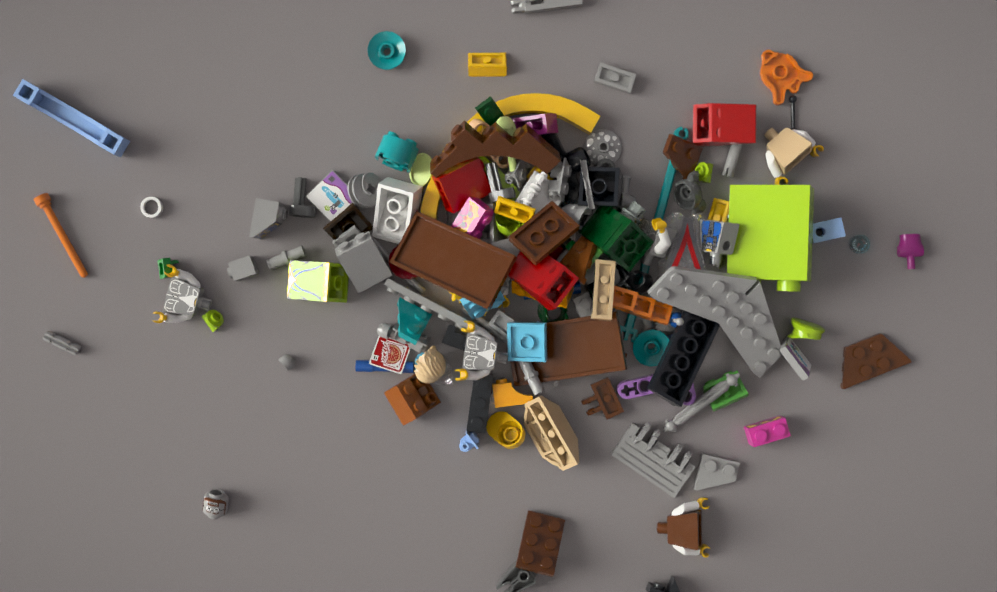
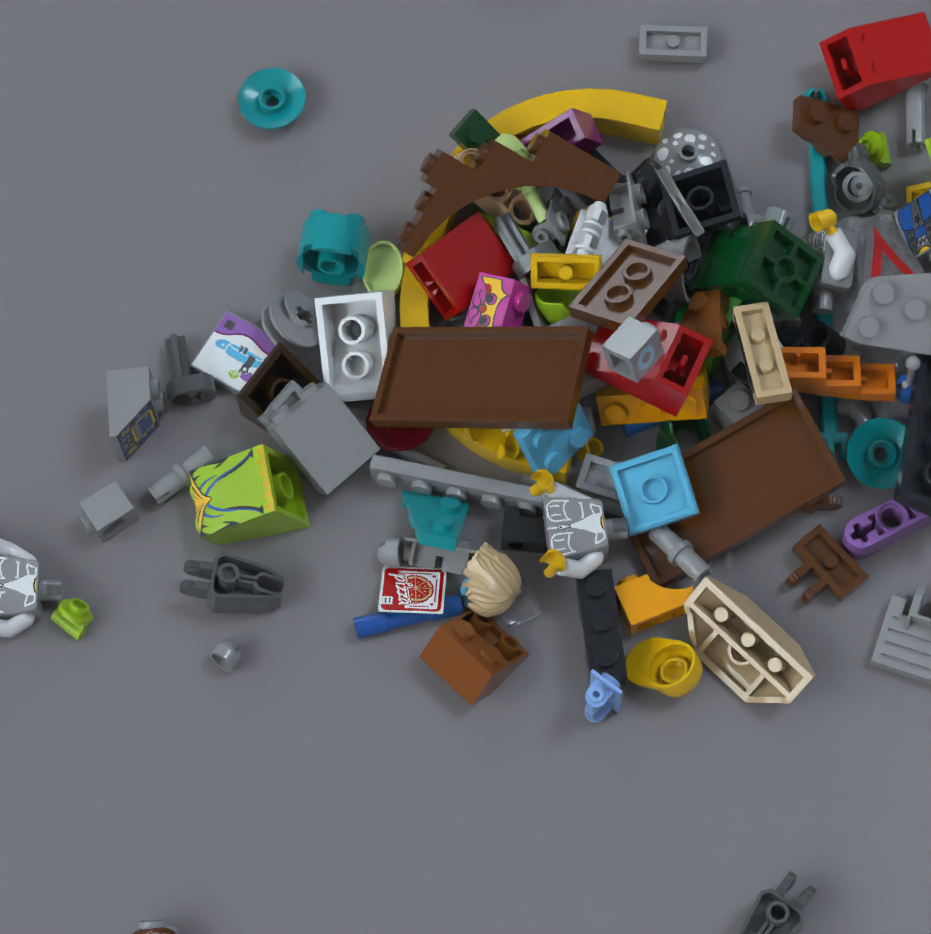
camera: 15 degrees left, 20 degrees down
yellow slope [468,53,507,77] -> none
reddish brown plate [515,510,565,577] -> none
none -> dark grey hinge [179,552,285,614]
none -> light grey brick [602,316,664,383]

